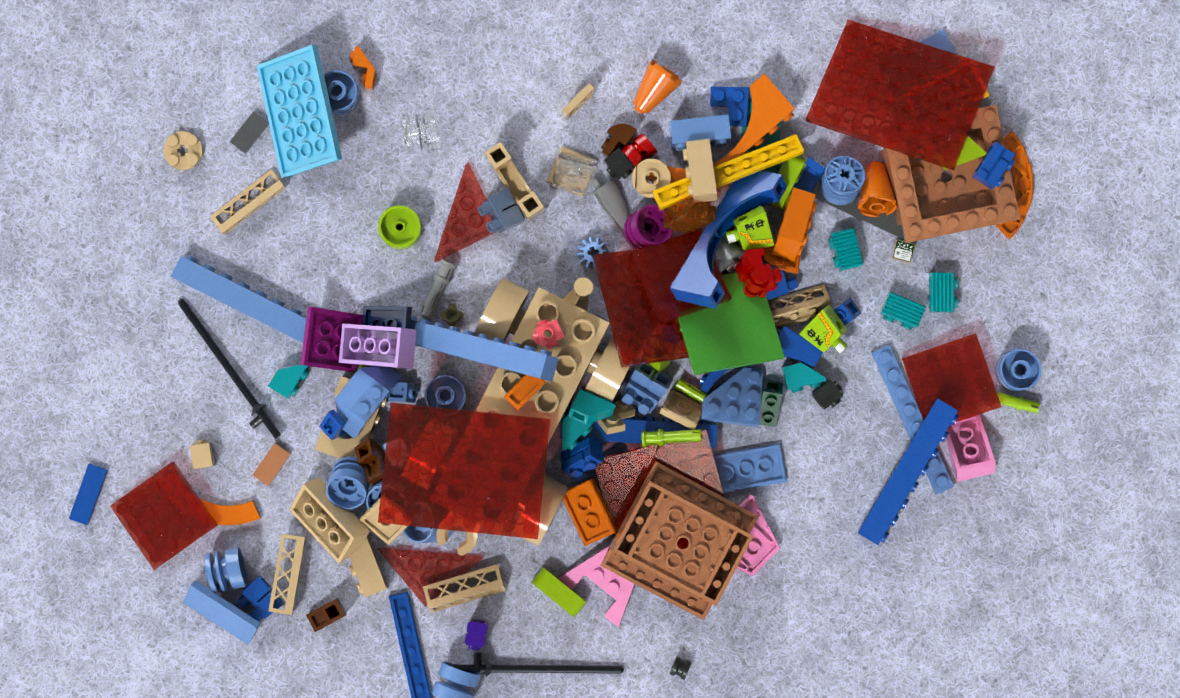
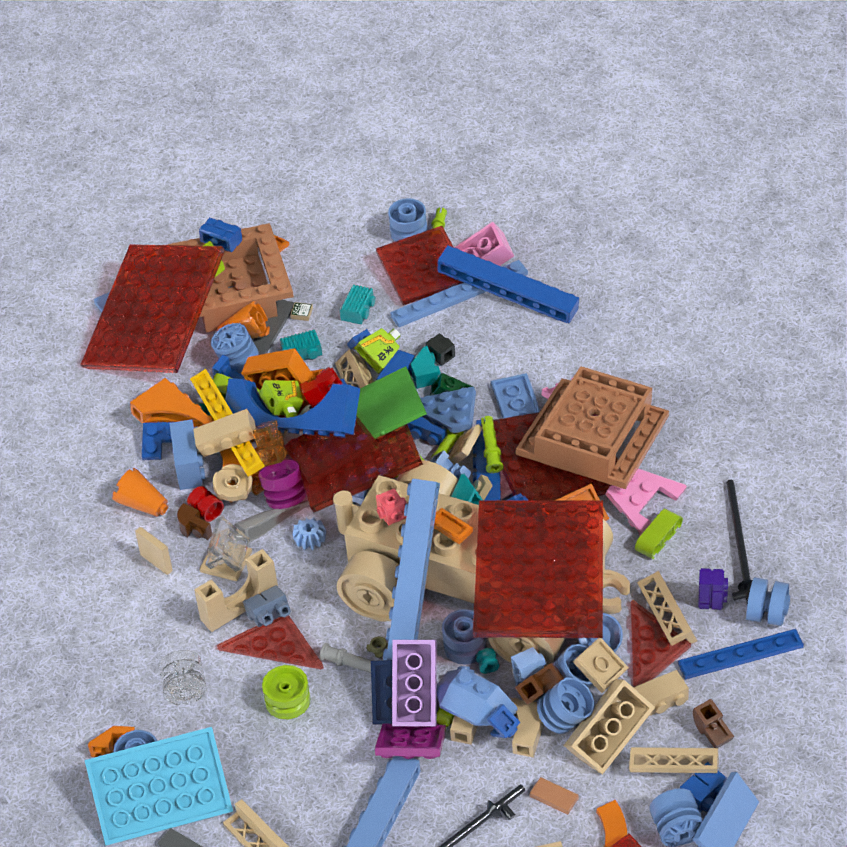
camera: 85 degrees left, 40 degrees down
teal slope [268,364,310,399] -> none
pearl dark grey brick [604,148,634,180] -> none
pearl dark grey wheel [670,656,691,680] -> none
teal brick [929,273,958,313] -> none

